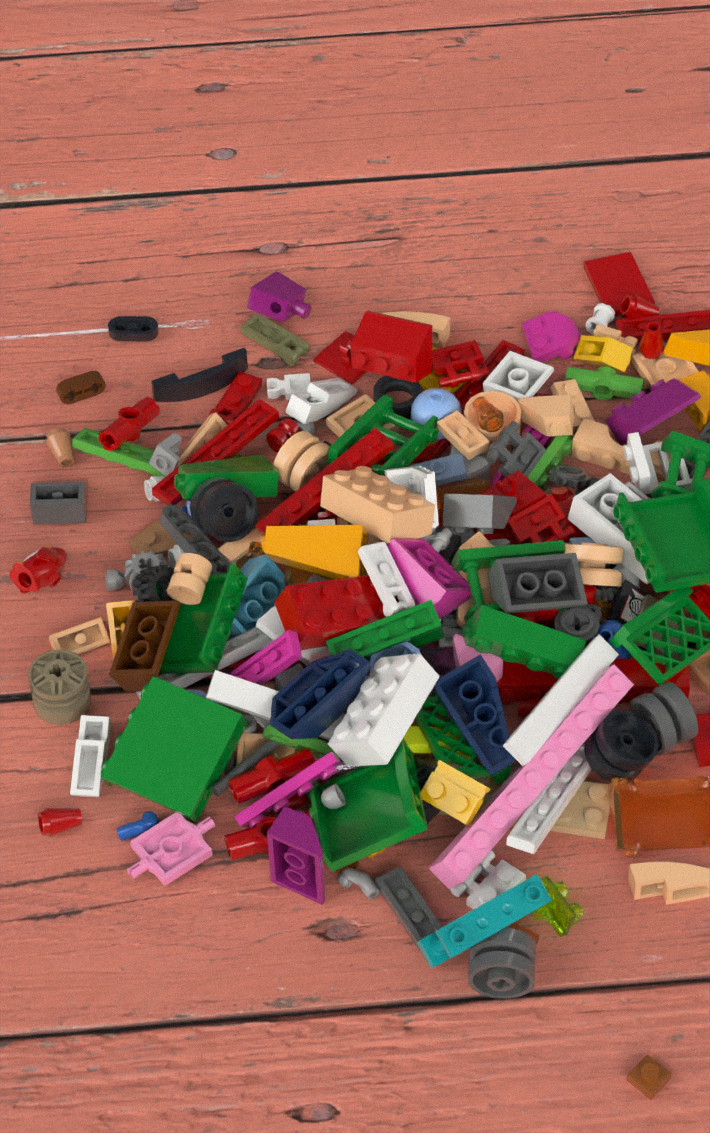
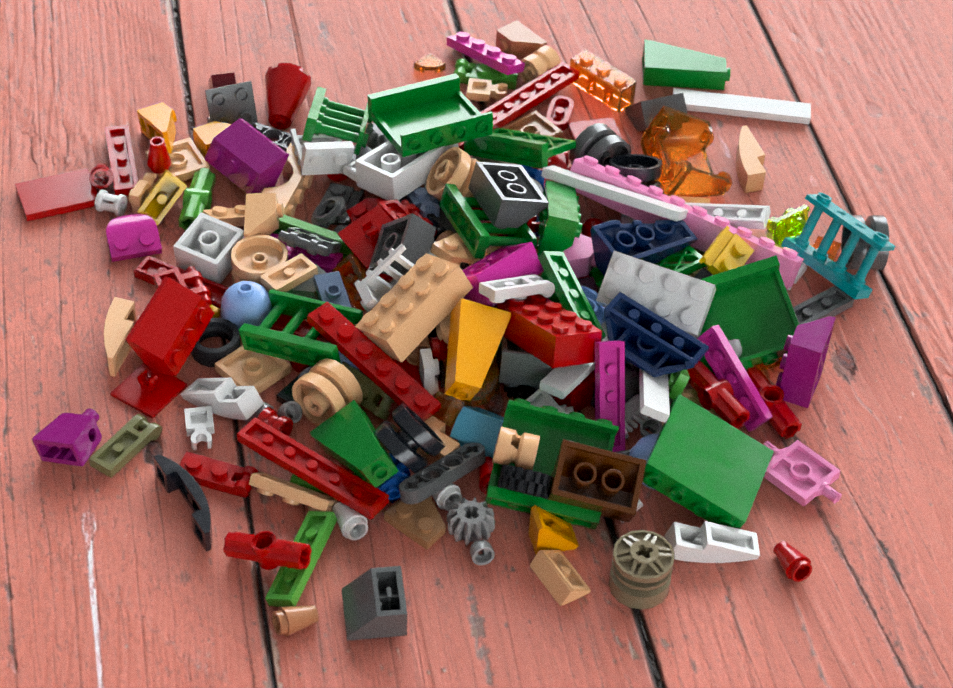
camera: 100 degrees left, 5 degrees down
red animal [9,545,67,594] -> none
reddish brown beam [56,371,106,404] -> none
black plate [108,316,159,341] -> none
blue arm [117,812,159,841] -> none
light grey bracket [149,433,183,476] -> none
clear orange cone [473,397,504,433] -> none
dark orange plate [627,1054,671,1099] -> none

